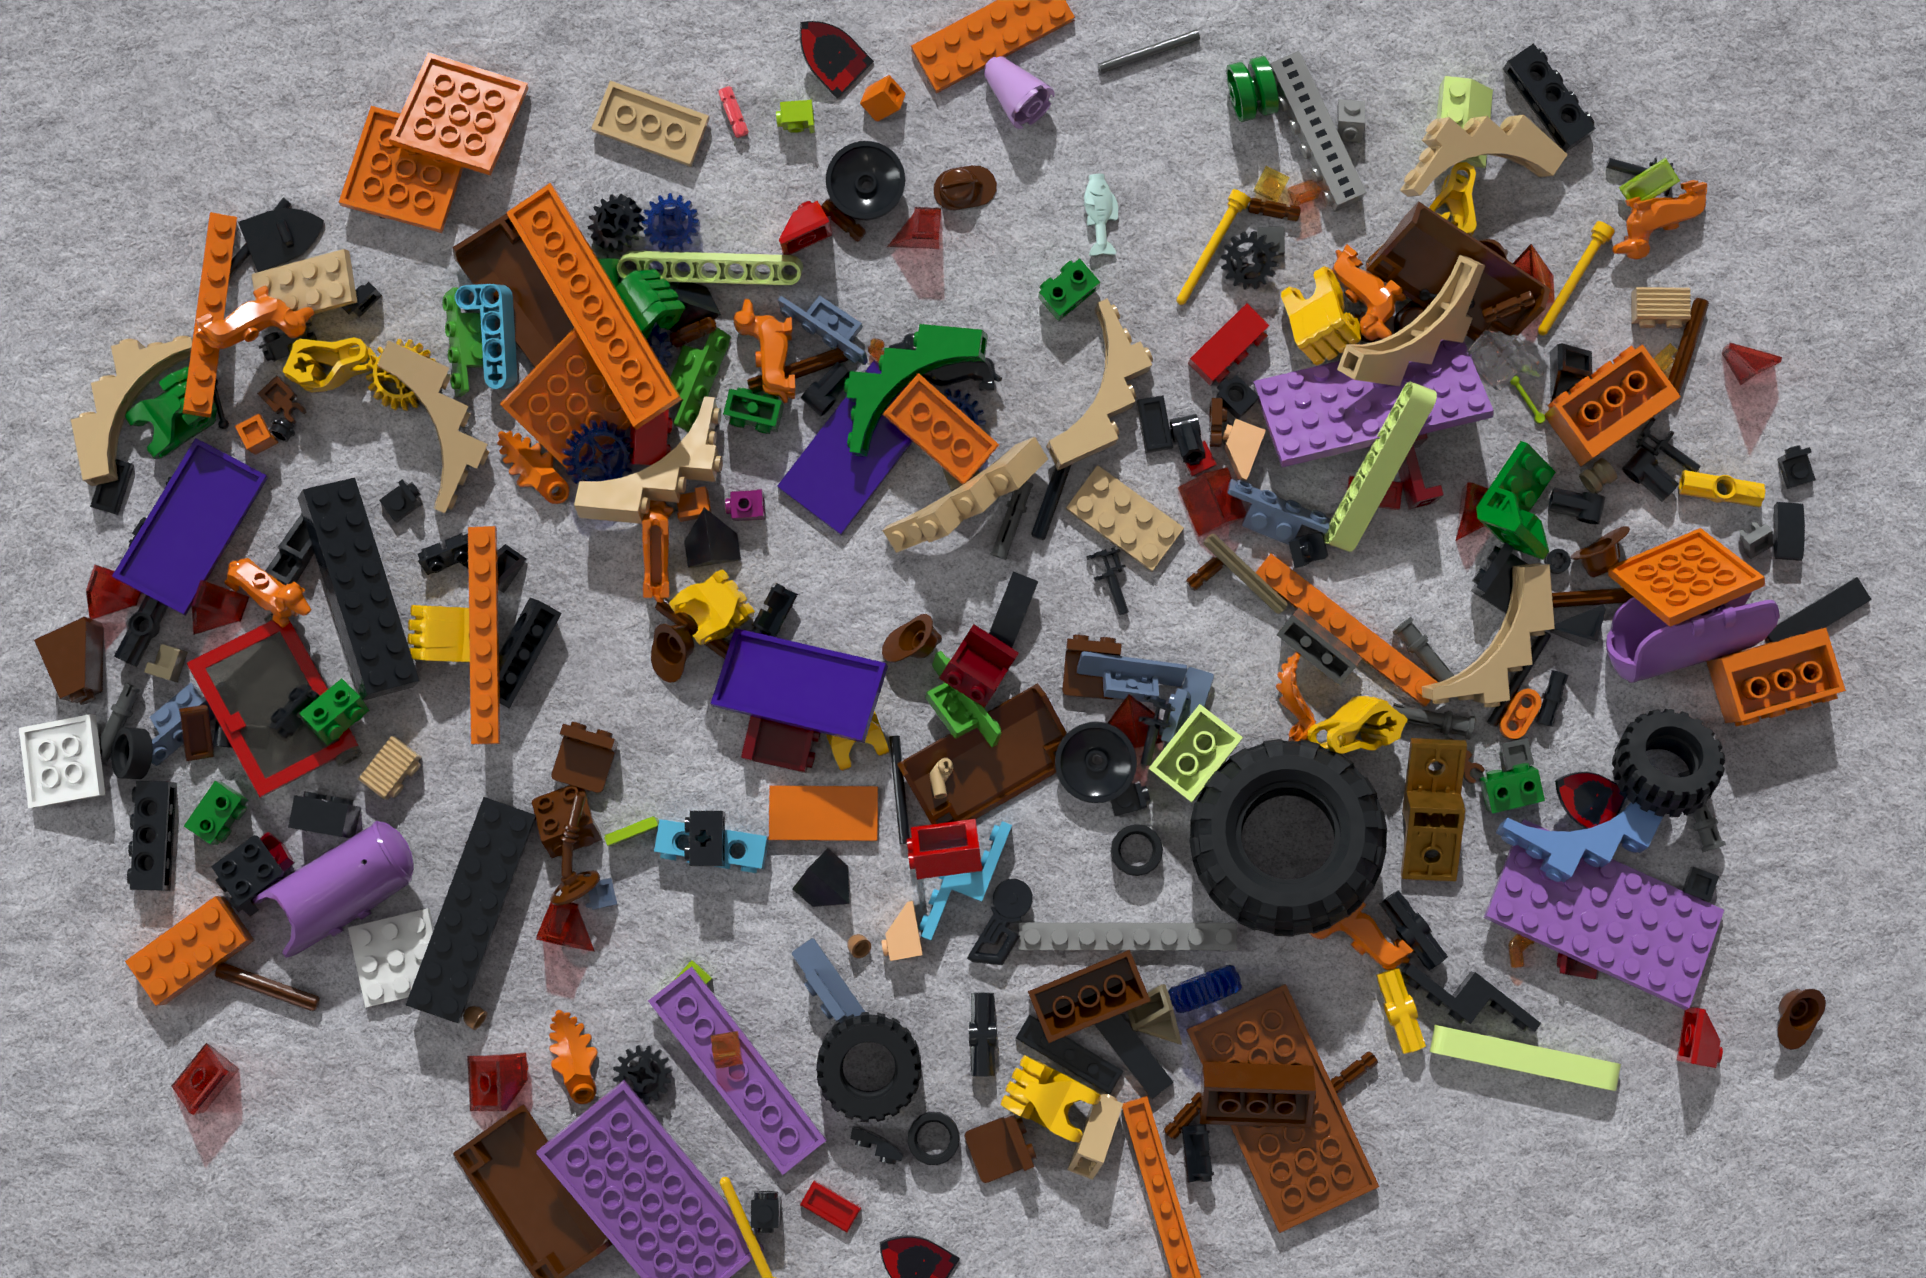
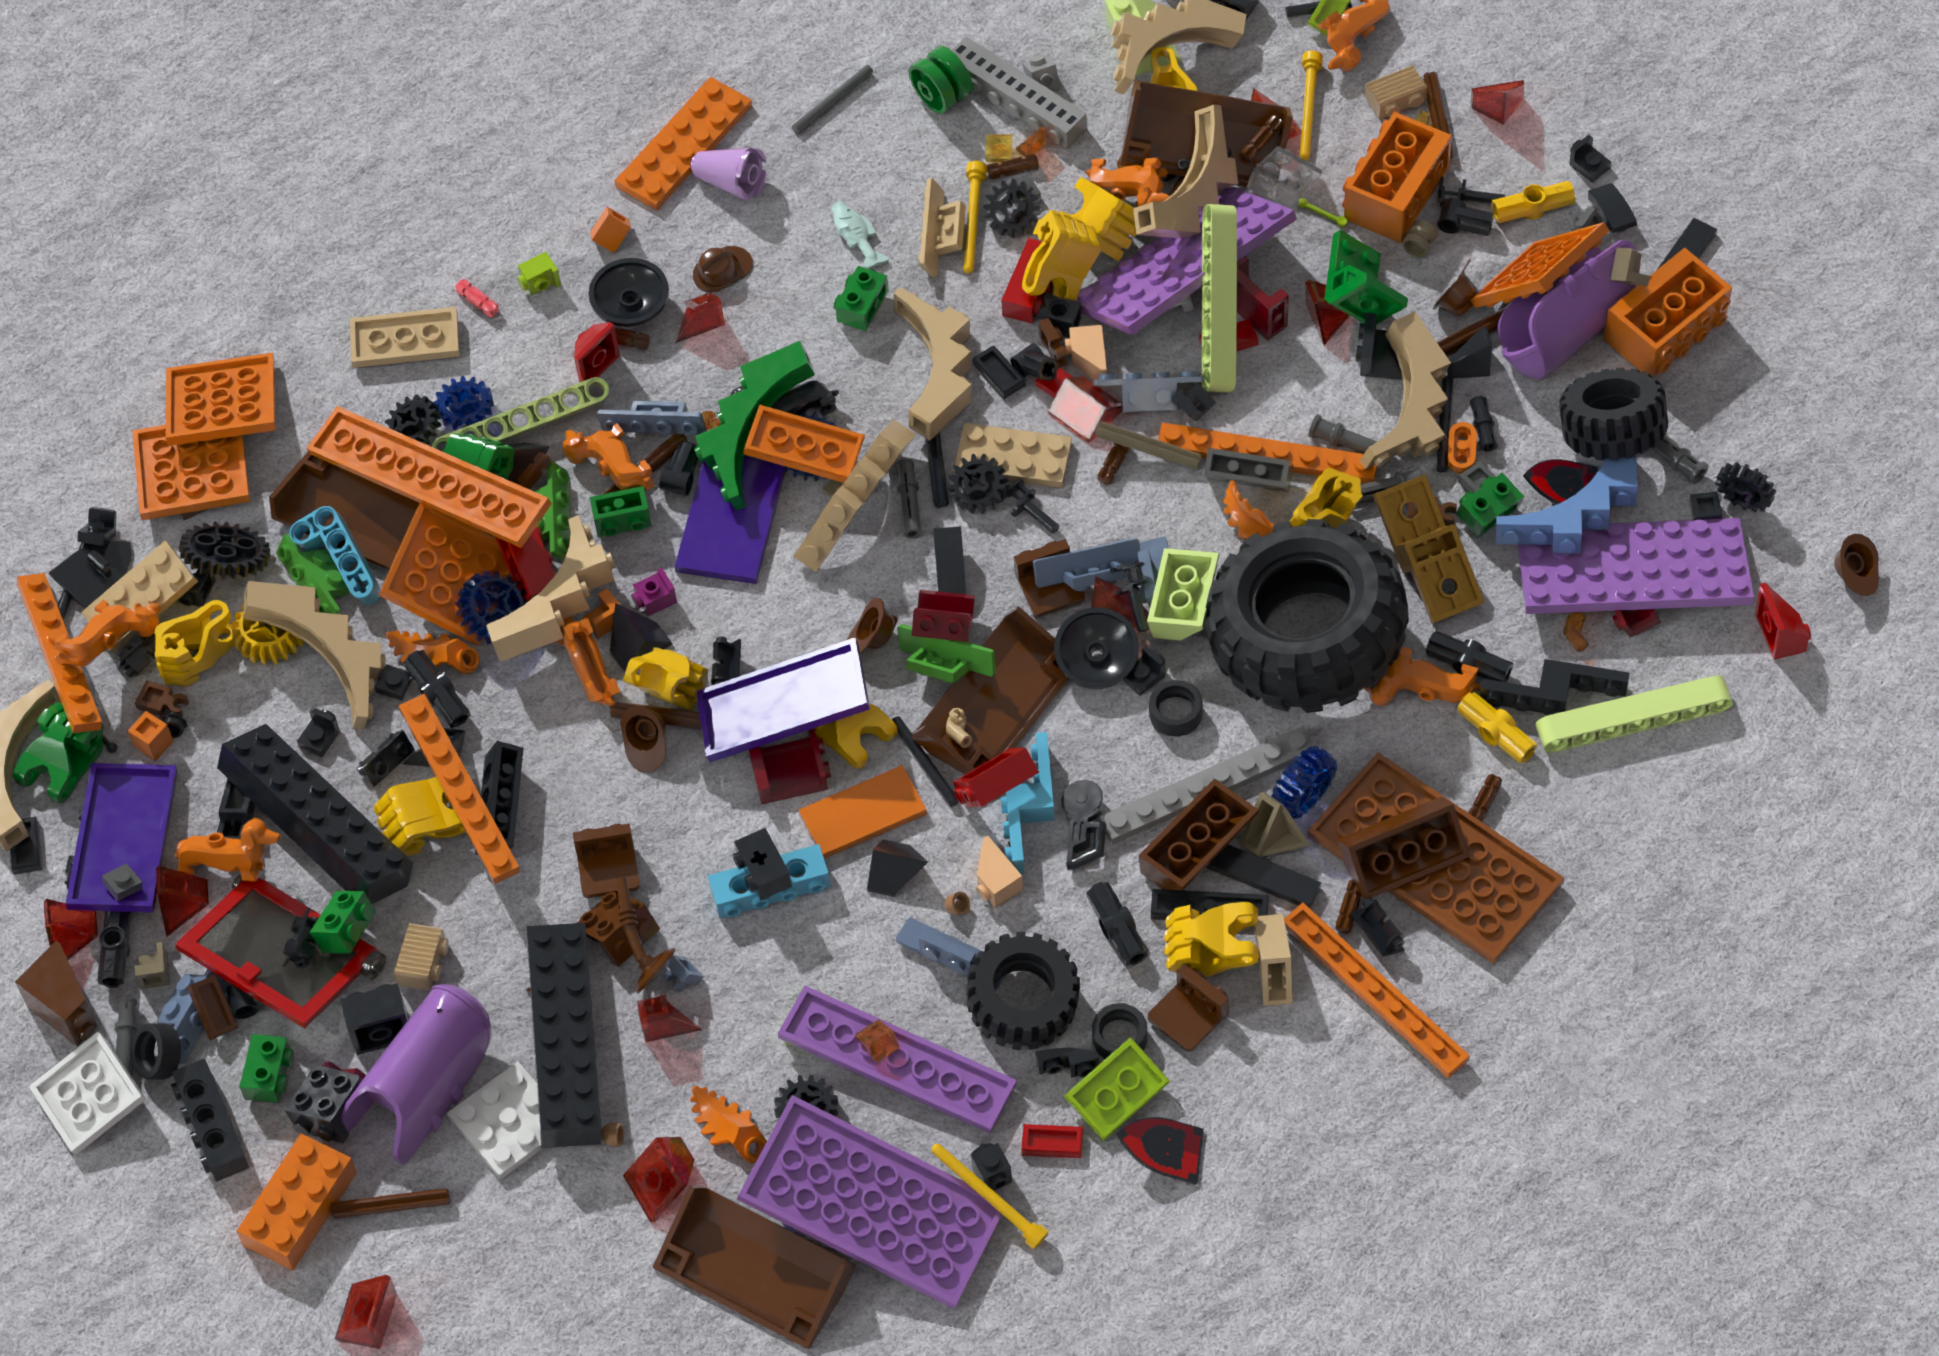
camera: 25 degrees left, 25 degrees down
lime tile [604,816,659,846] -> none
shield [799,21,874,99] -> none
black bush [1544,549,1571,574] -> none
black piece [1548,487,1606,525] -> none
black slope [1550,343,1592,402] -> none
none -> black bracket [77,507,117,546]
none -> dark grey plate [102,863,142,901]
none -> black gear [179,521,271,579]
none -> black plate [375,664,413,701]
none -> black piece [403,650,471,728]
none -> tan bracket [918,178,966,278]
none -> black gear [948,454,1009,514]
none -> yellow piece [1022,210,1101,301]
none -> lime tile [1064,1037,1170,1142]
none -> dark tan panel [1610,248,1650,287]
none -> black gear [1715,462,1776,512]

